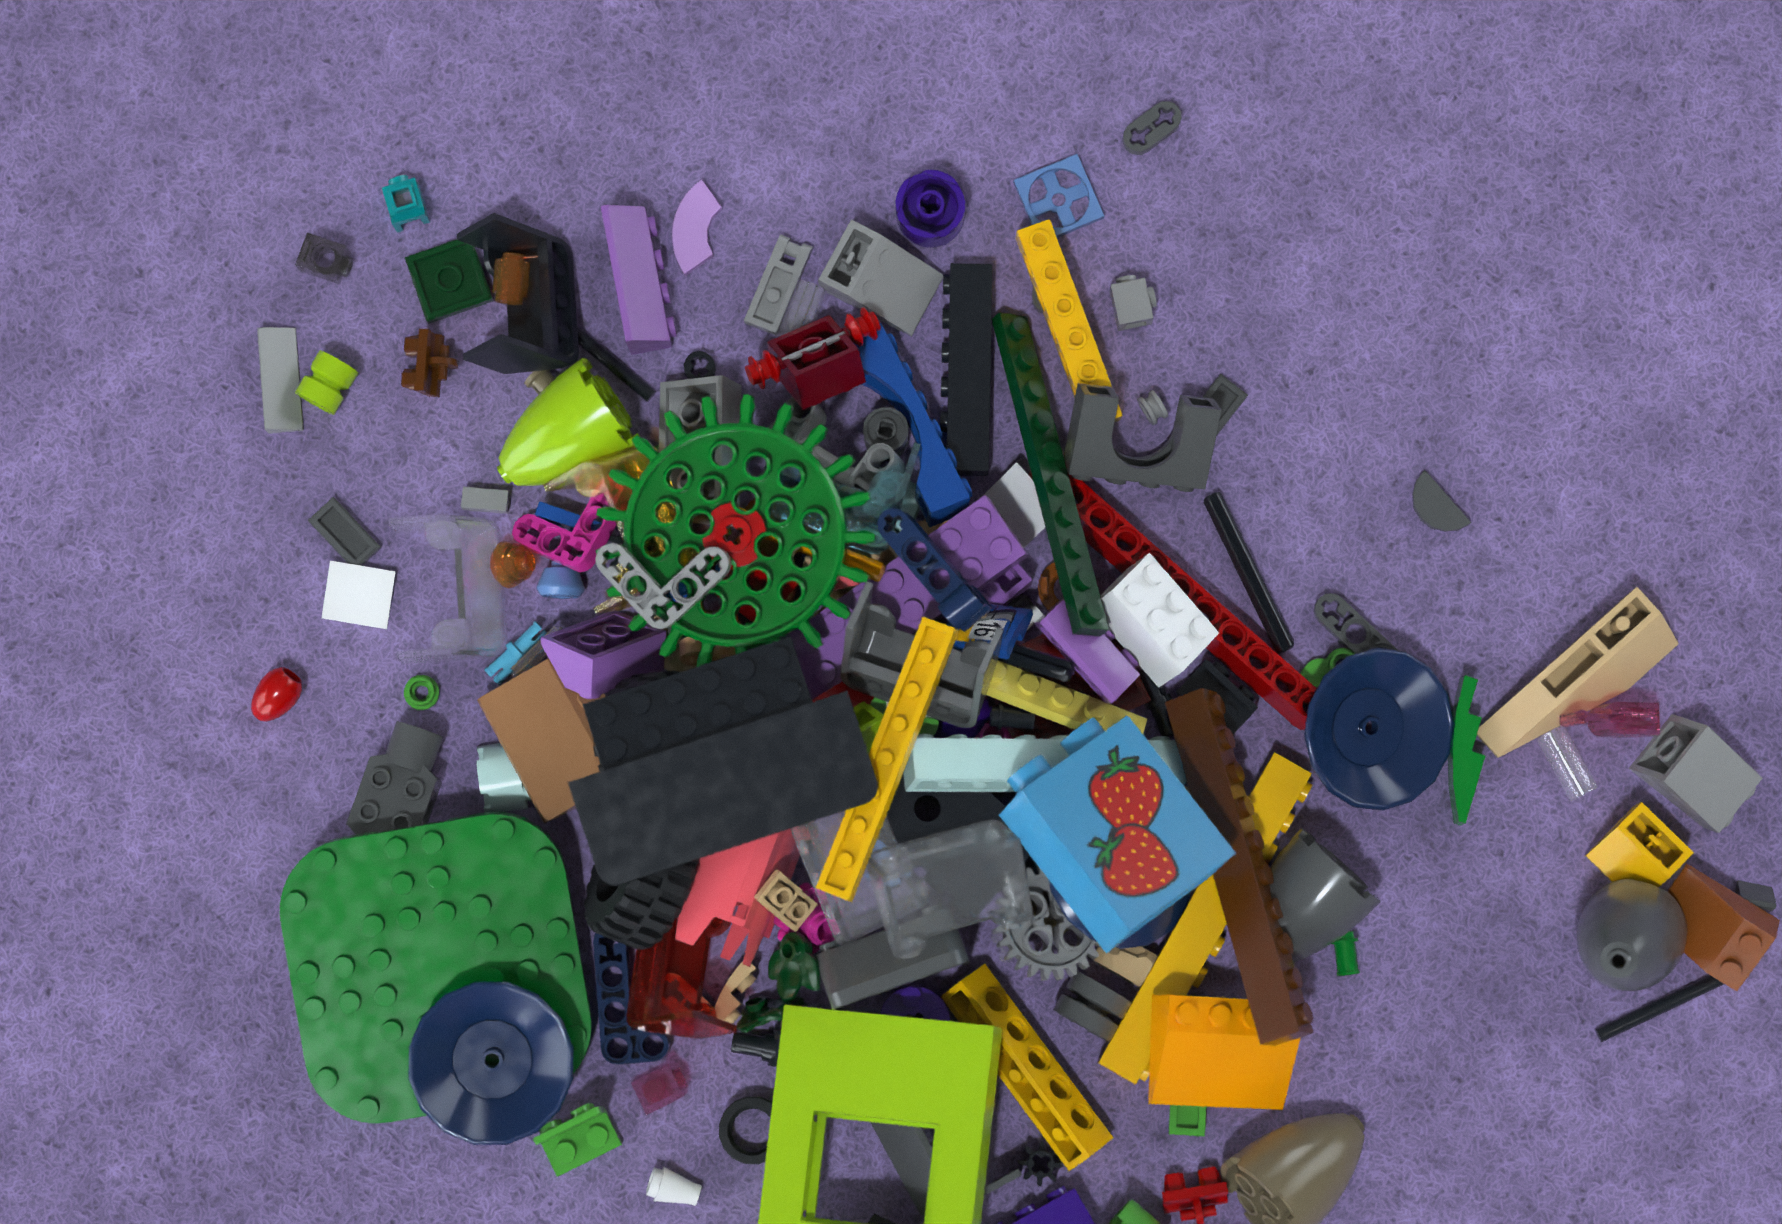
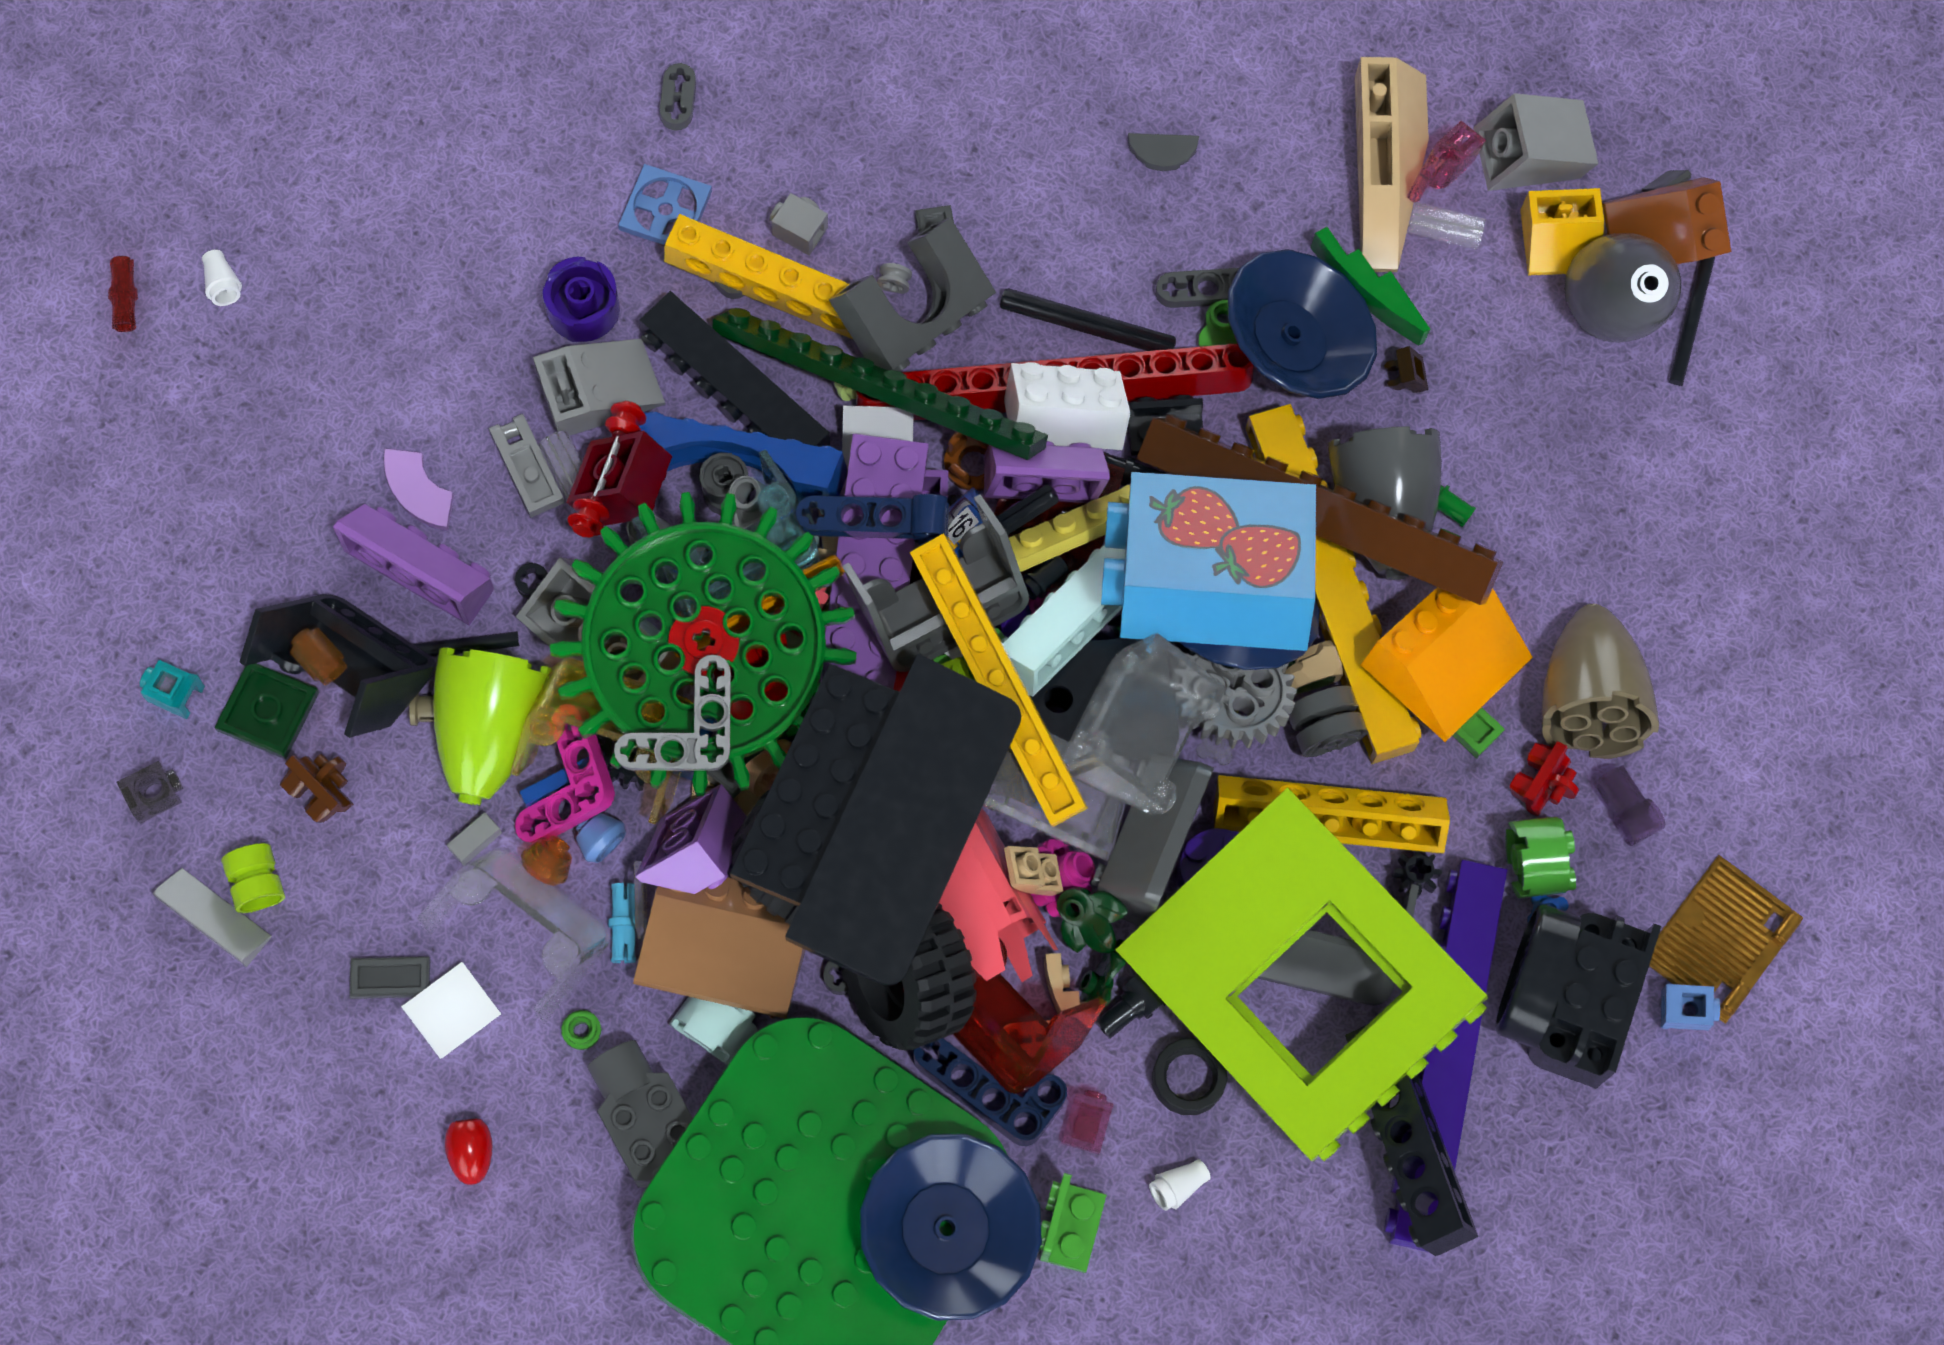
camera: 60 degrees left, 10 degrees down
none -> dark brown tile [1384,346,1429,393]

